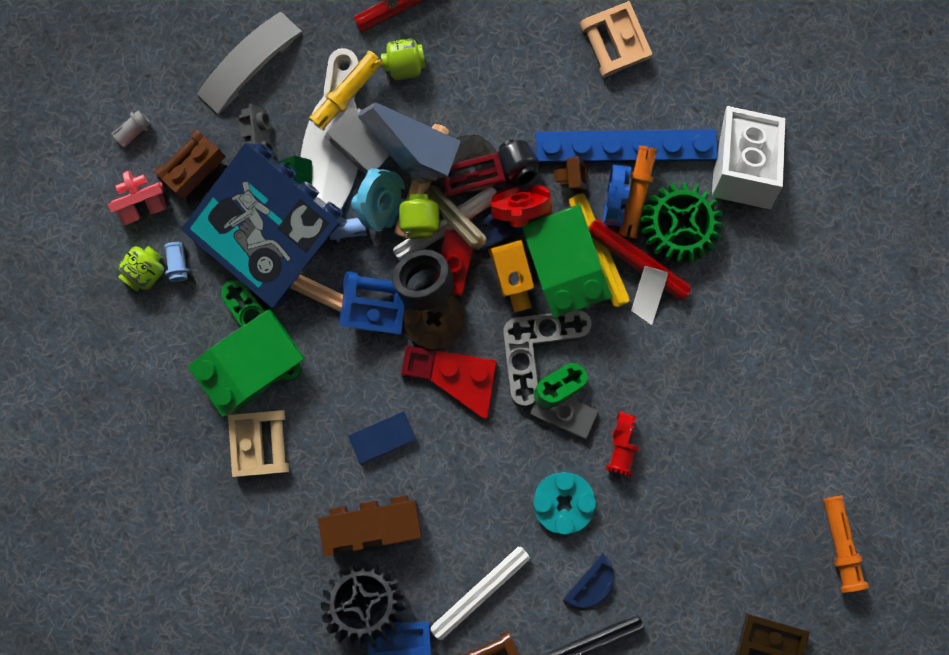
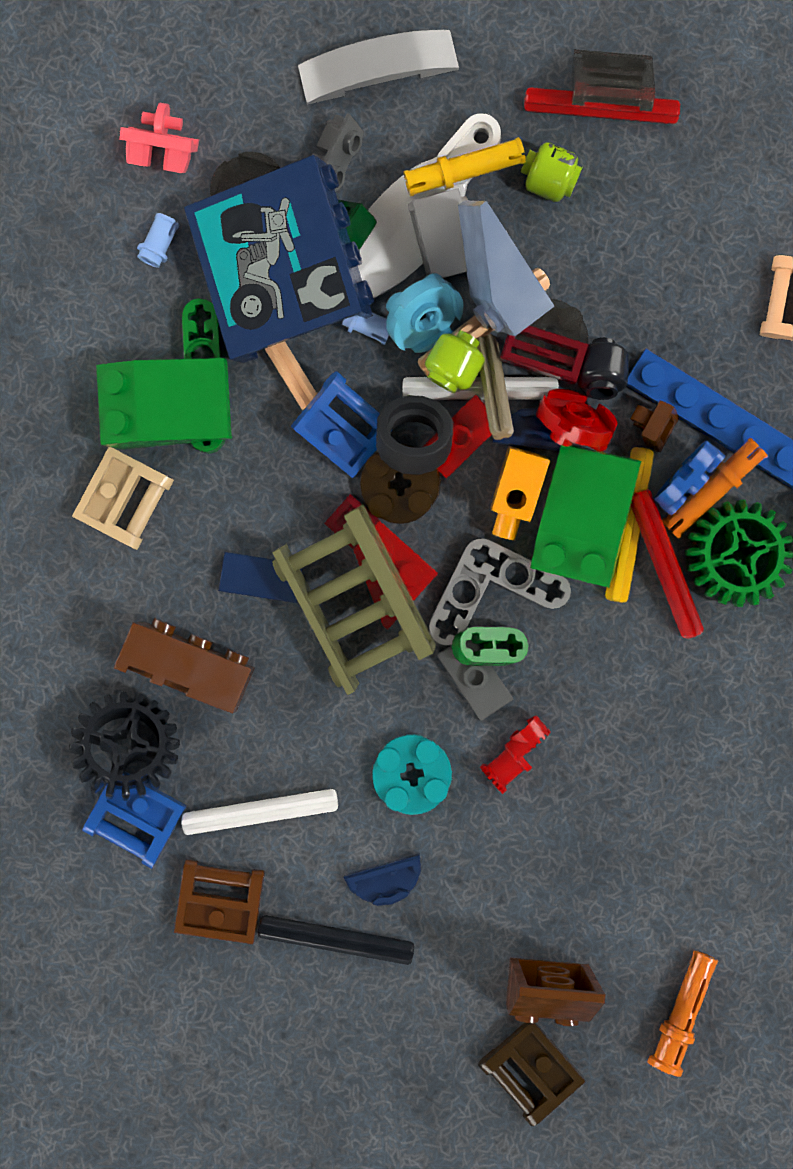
camera: 30 degrees right, 5 degrees up
light grey pin [111,110,151,148] -> none
lime head [118,246,164,292] -> none
reddish brown plate [154,129,226,200] -> none
white sticker [631,266,668,325] -> none
none -> olive fence [272,505,436,695]
none -> reddish brown slope [506,958,606,1026]

